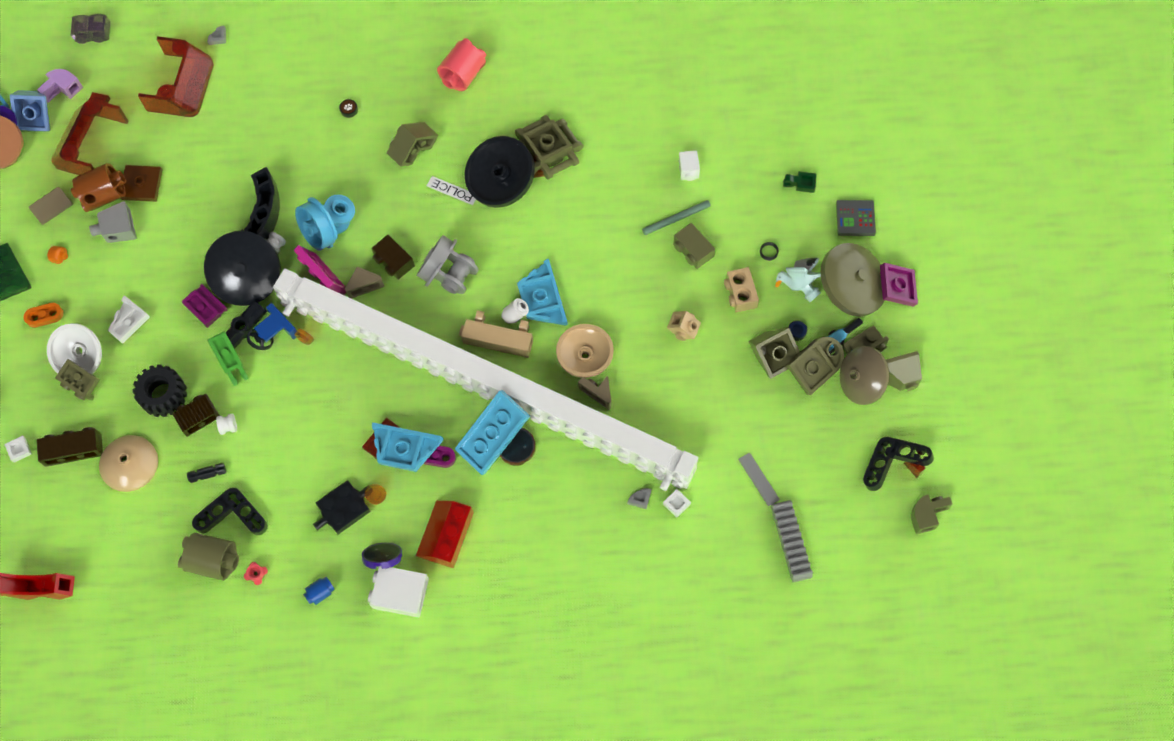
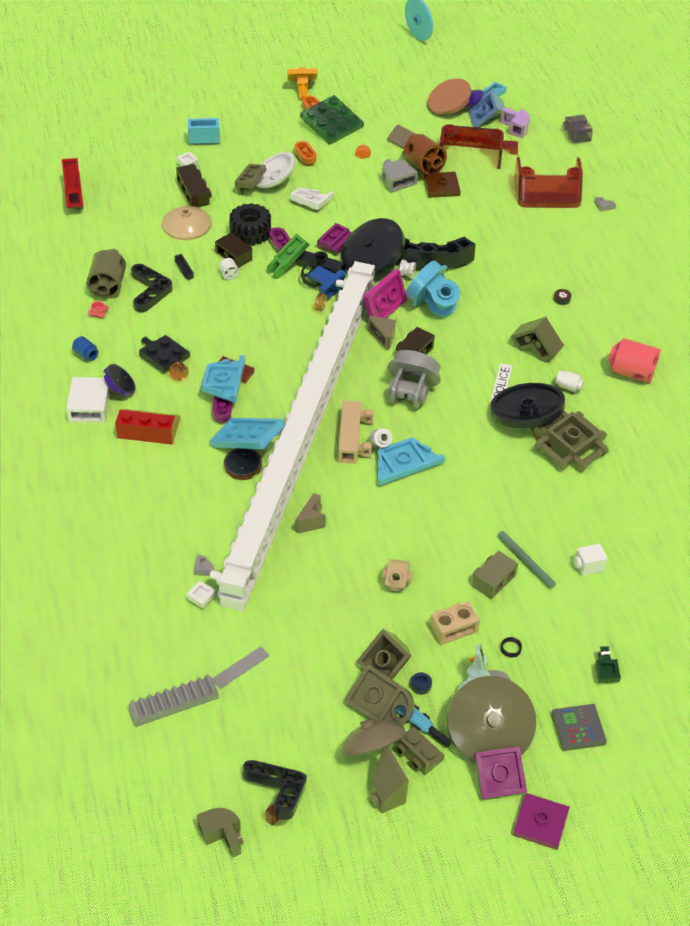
camera: 75 degrees right, 20 degrees down
tan dish [556,324,614,378] -> none
none -> magenta plate [269,227,291,252]
none -> magenta plate [513,792,570,850]
none -> white brick [555,370,584,393]

